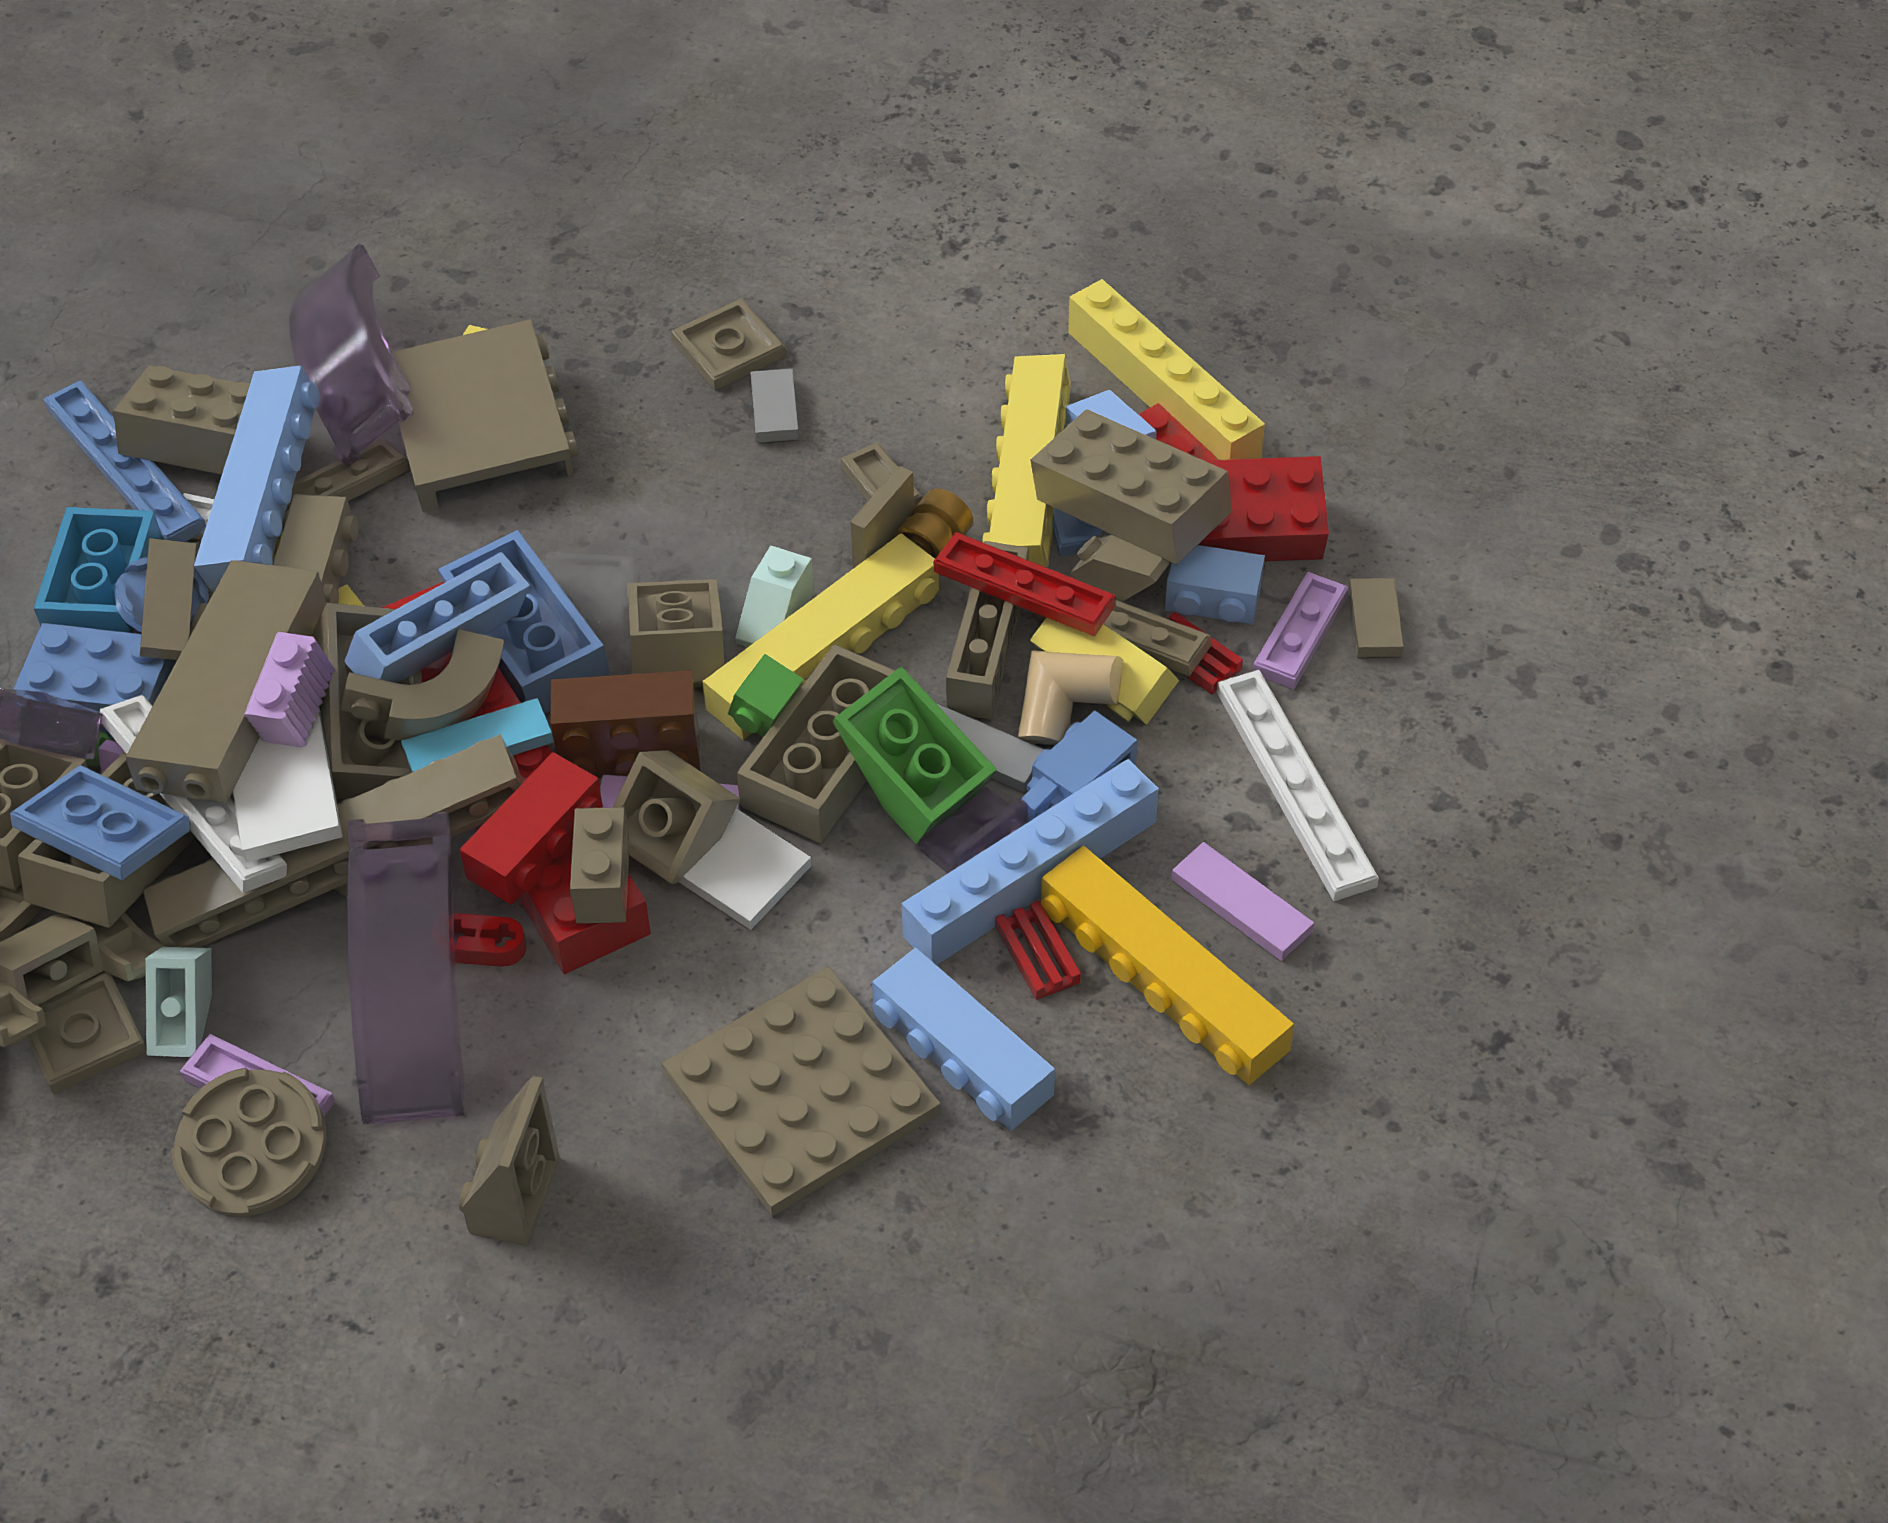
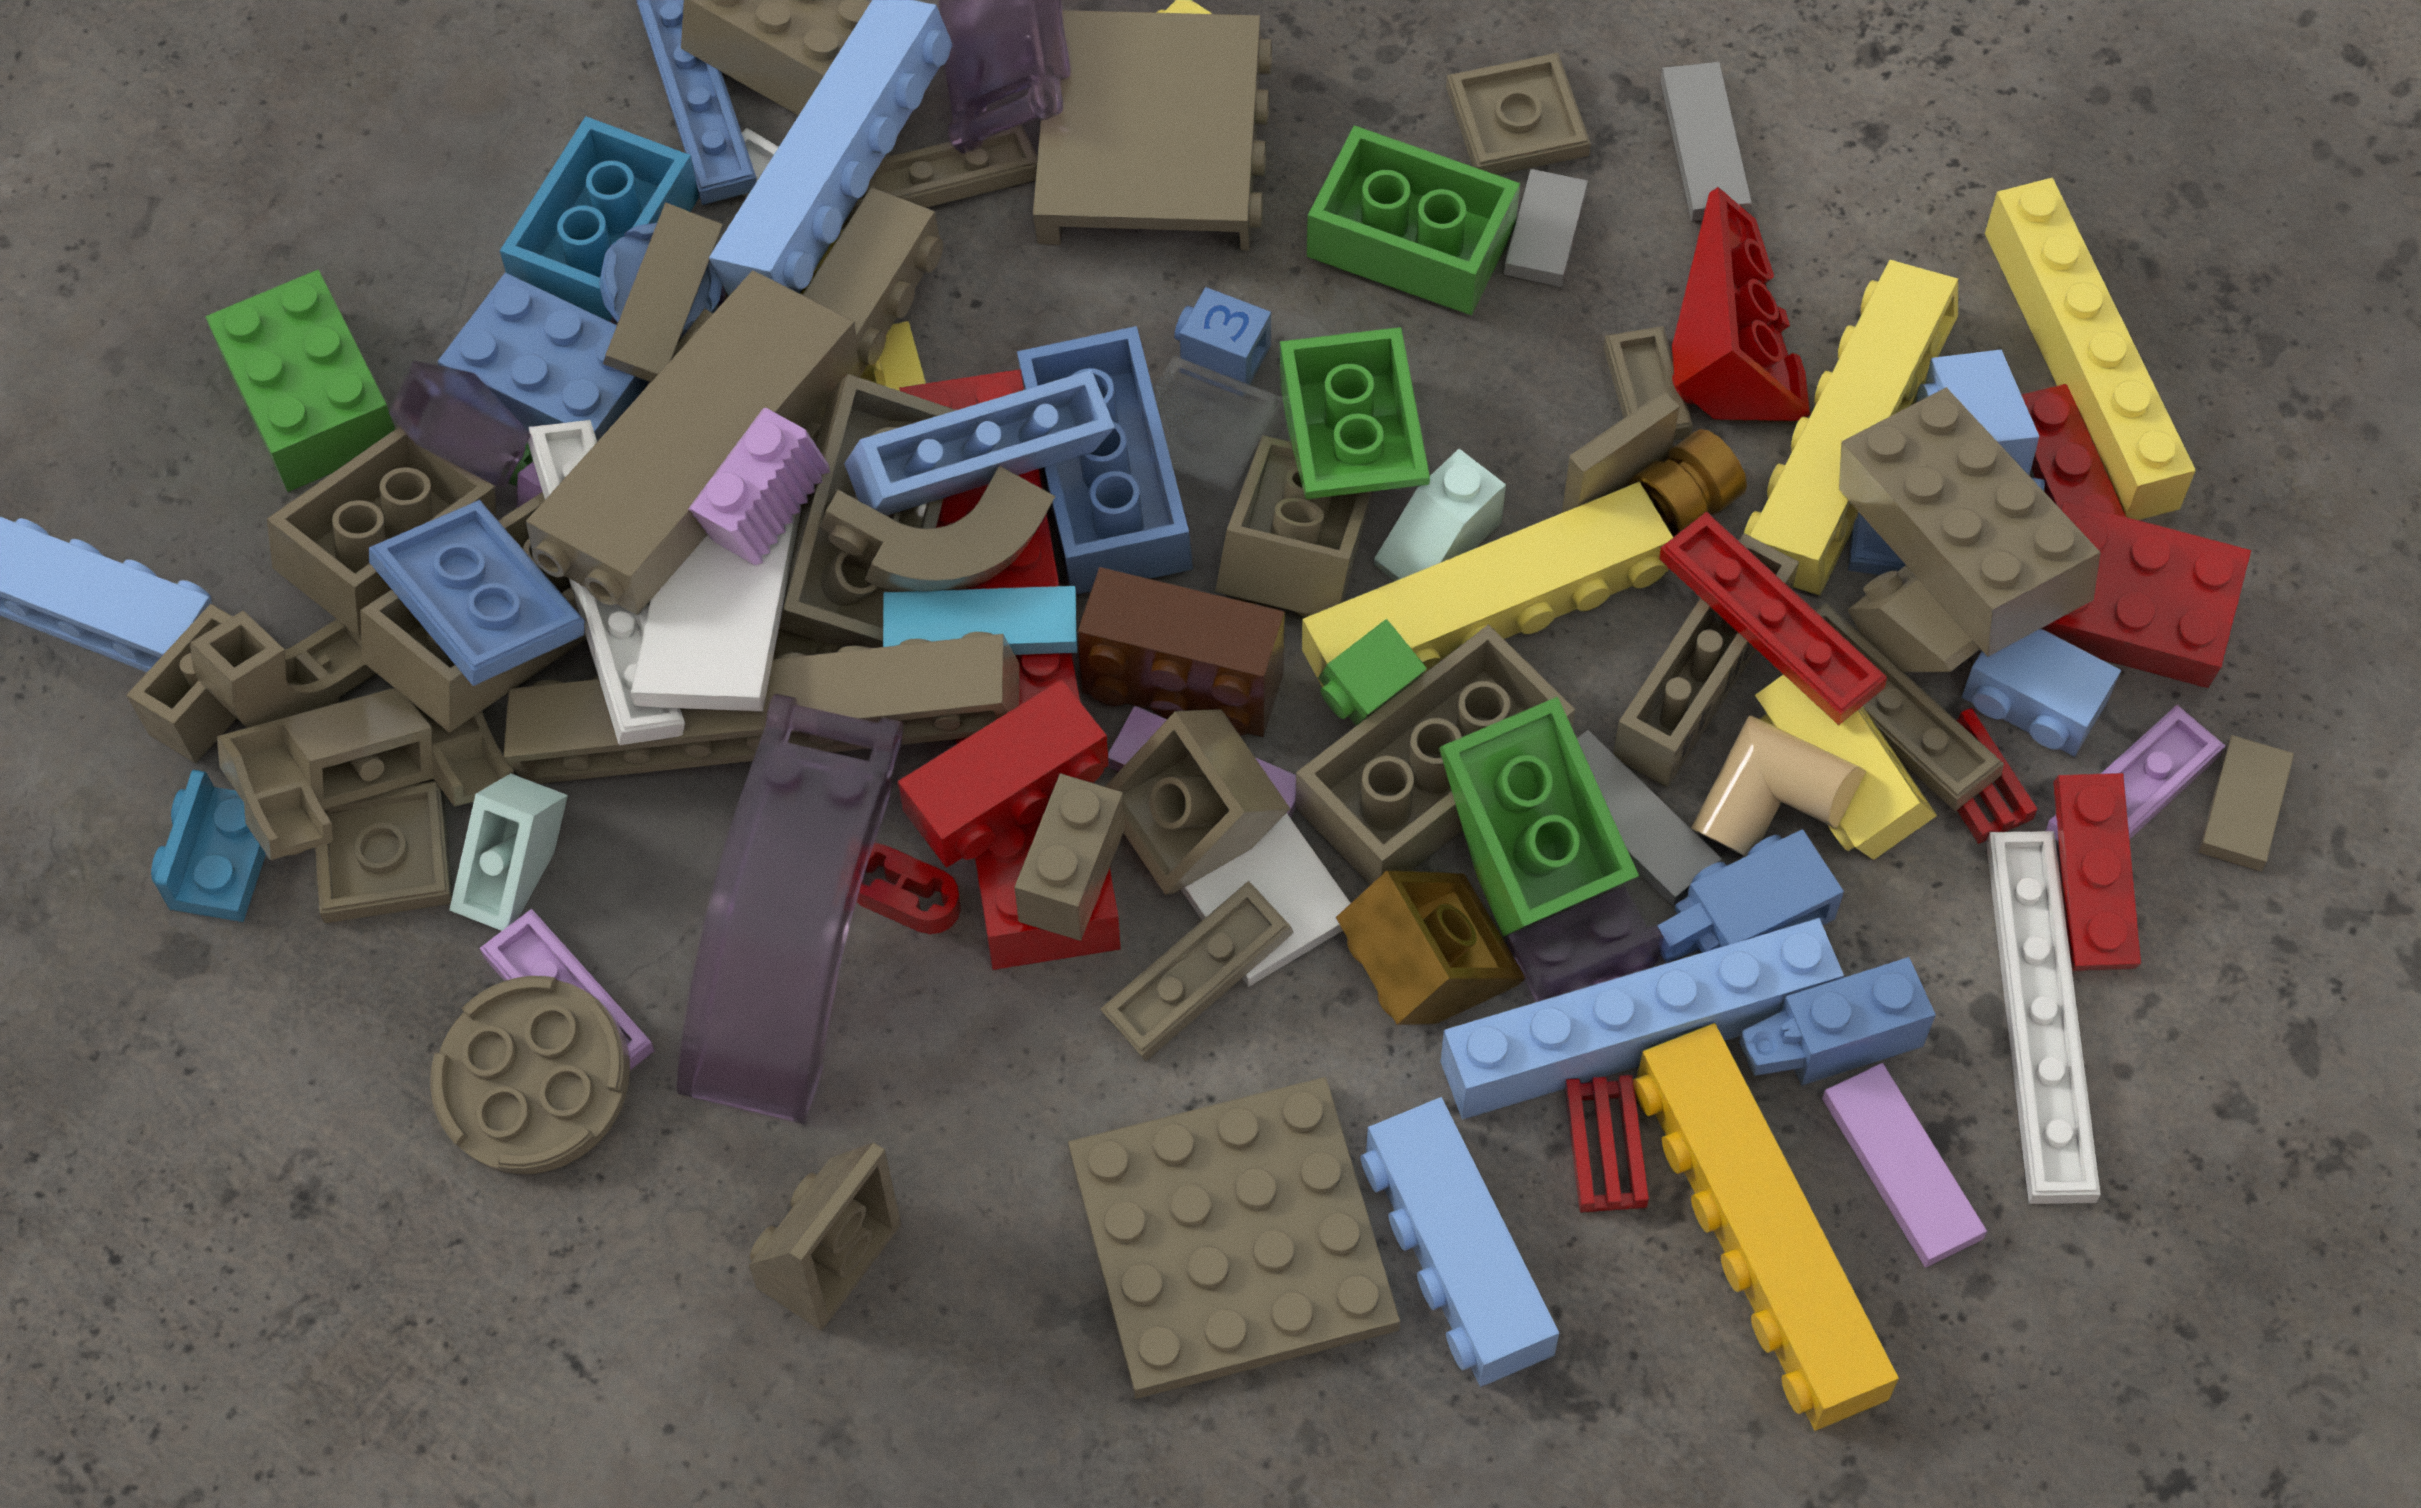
camera: 20 degrees right, 10 degrees up
none -> dark tan tile [1100,881,1294,1062]
none -> medium blue brick [1174,287,1271,391]
none -> bright green slope [1280,327,1430,499]
none -> bright green brick [1307,125,1520,316]
none -> pearl gold slope [1336,871,1526,1025]
none -> light grey tile [1660,62,1752,222]
none -> red wedge [1672,187,1810,421]
none -> medium blue hinge [1739,957,1936,1086]
none -> red plate [2053,773,2141,971]

